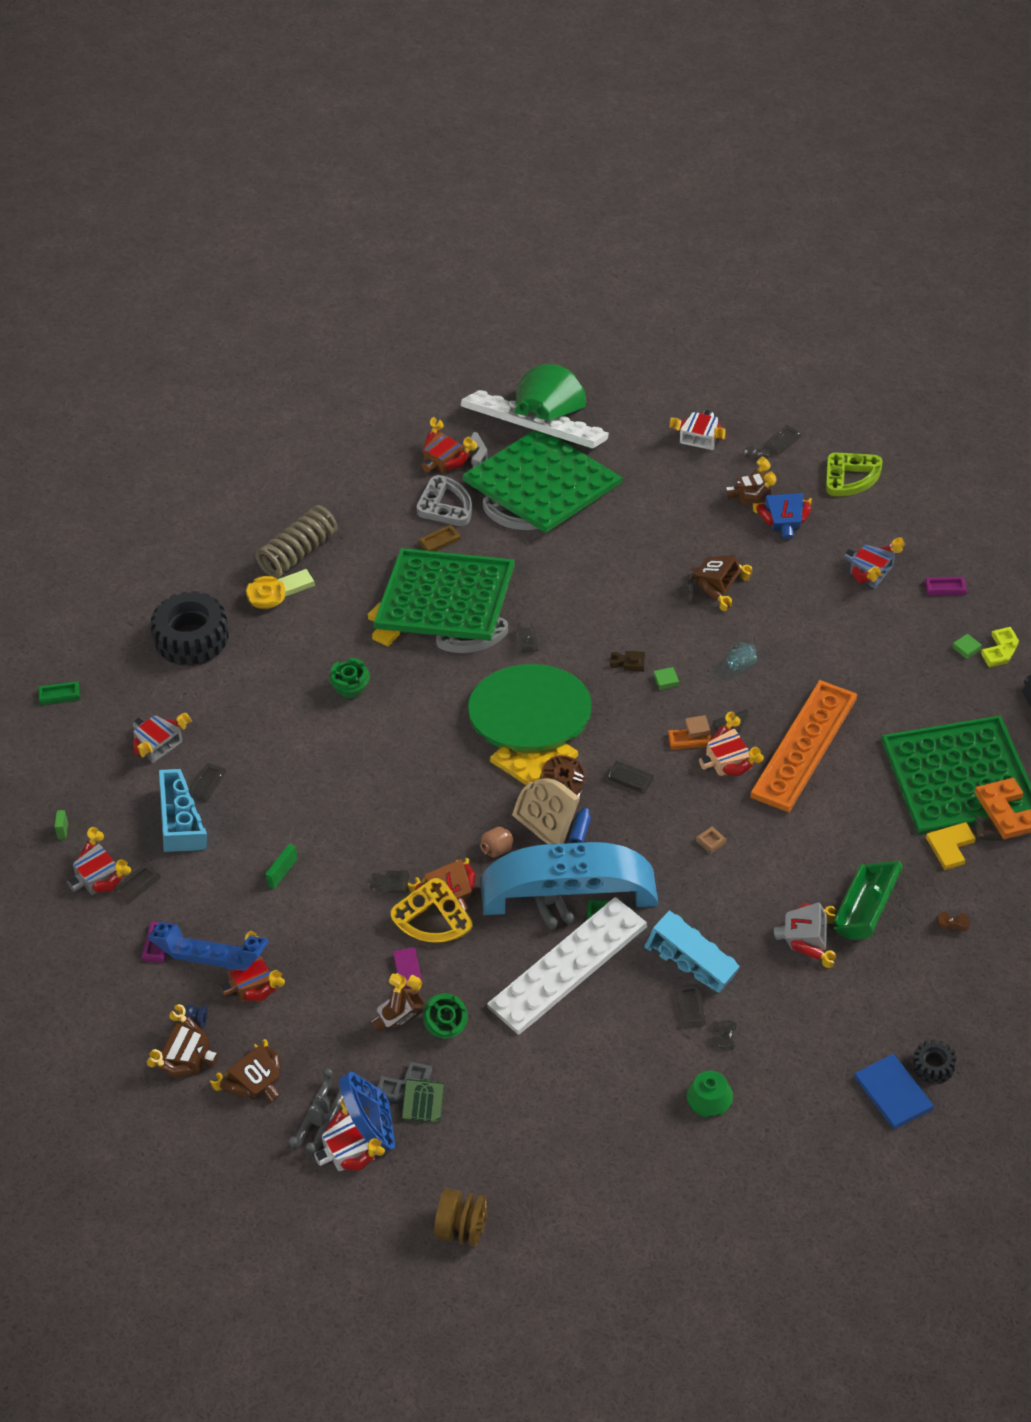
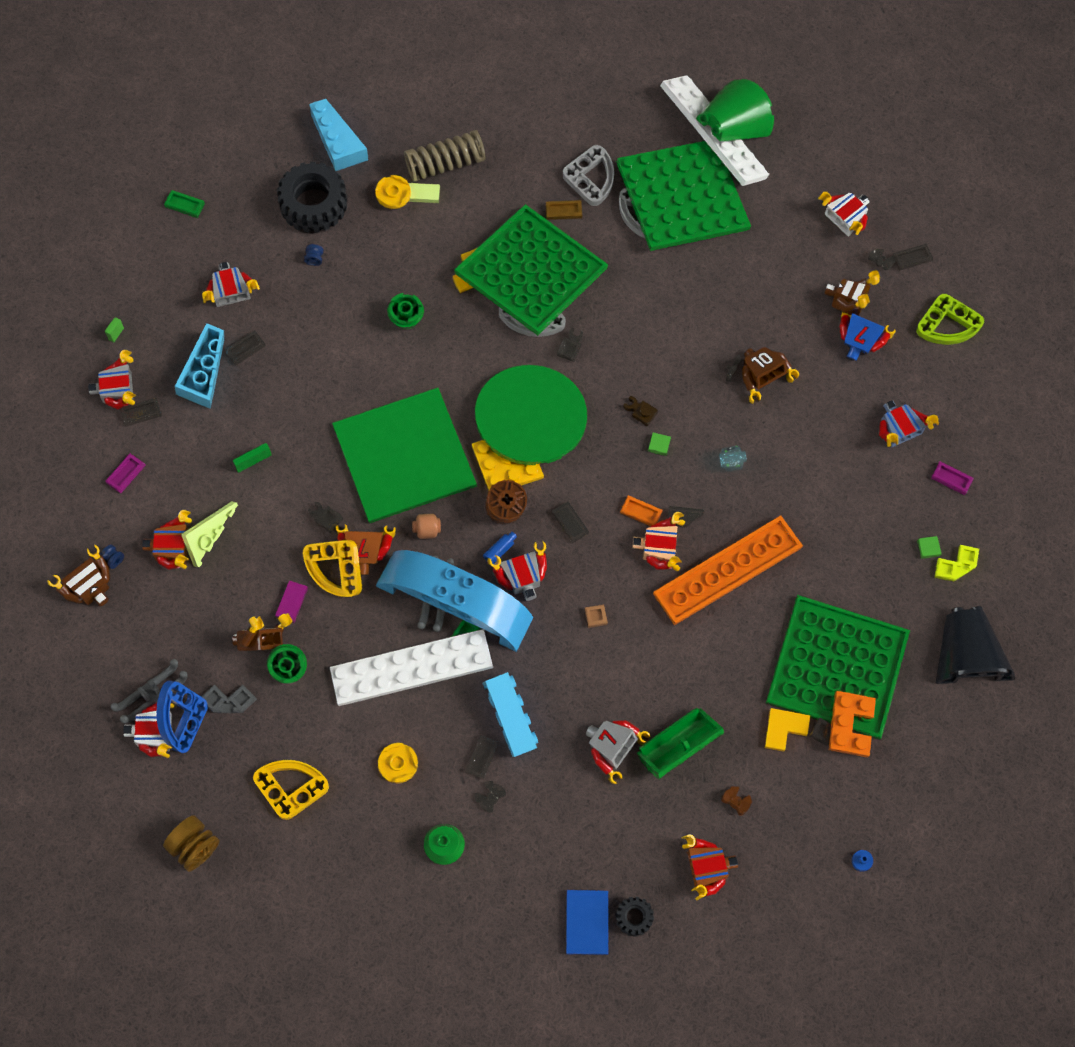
camera: 25 degrees right, 20 degrees up
blue slope [148,922,269,971] -> none
reddish brown torso [210,1039,281,1103] -> none
clear green piece [402,1078,444,1123] -> none
torso [422,417,477,473] -> none
light grey slope [468,432,488,468] -> none
tan plate [512,778,580,844] -> none
medium nougat tile [685,715,710,739] -> none
none -> yellowish green wing [181,501,238,567]
none -> yellow beam [253,760,329,820]
none -> dark blue wheel [304,244,324,266]
none -> medium azure wedge [309,99,368,171]
none -> green tile [332,388,477,524]
none -> yellow tile [378,743,418,783]
none -> torso [487,541,547,601]
none -> torso [682,835,738,900]

